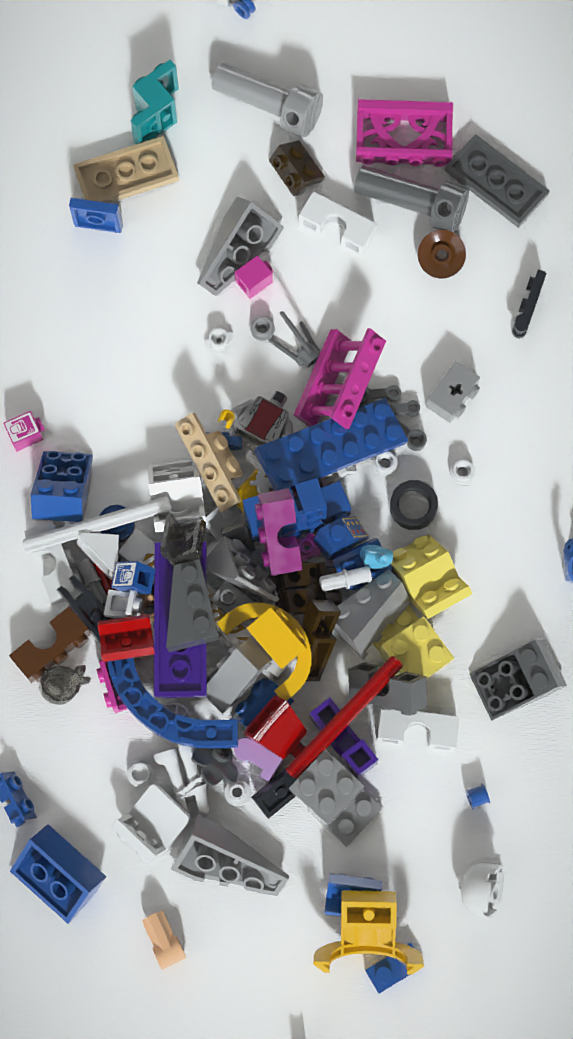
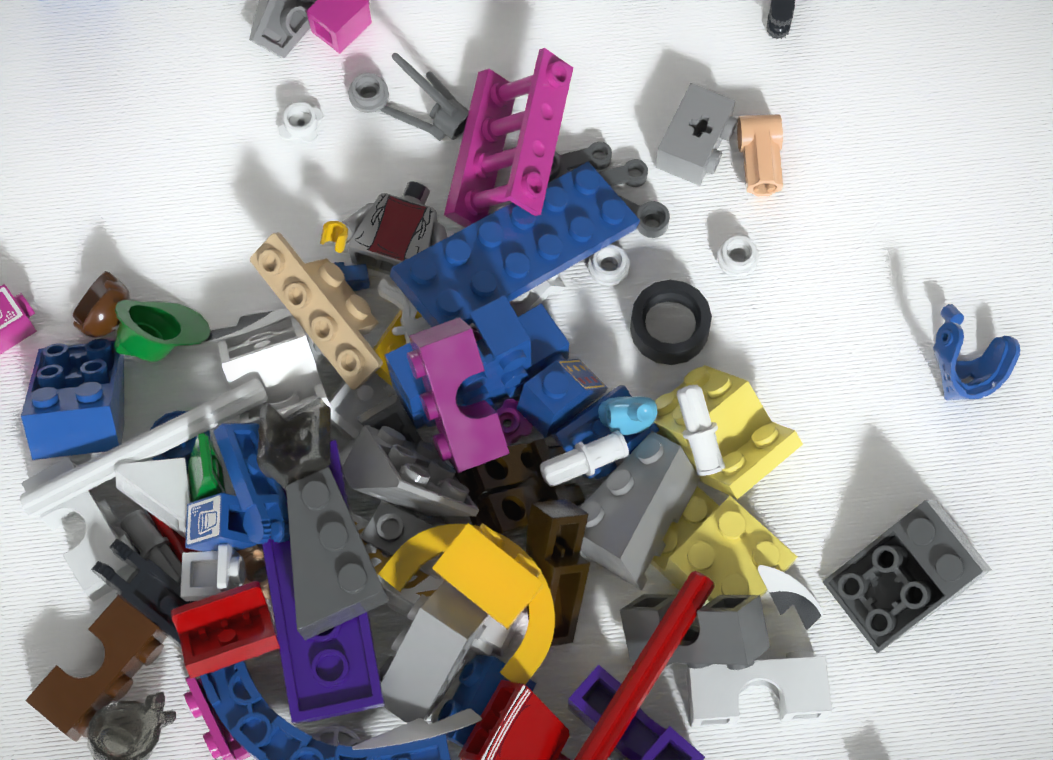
camera: 10 degrees left, 5 degrees down
none -> reddish brown hair [72,271,131,338]
none -> green piece [114,300,211,362]
none -> green slope [188,433,226,502]
none -> sticker [193,309,292,346]
none -> blue hinge [213,423,290,544]
none -> white sticker [352,709,482,750]
none -> white axle [677,385,725,476]
none -> light nougat piece [737,114,783,196]
none -> sticker [758,565,823,630]

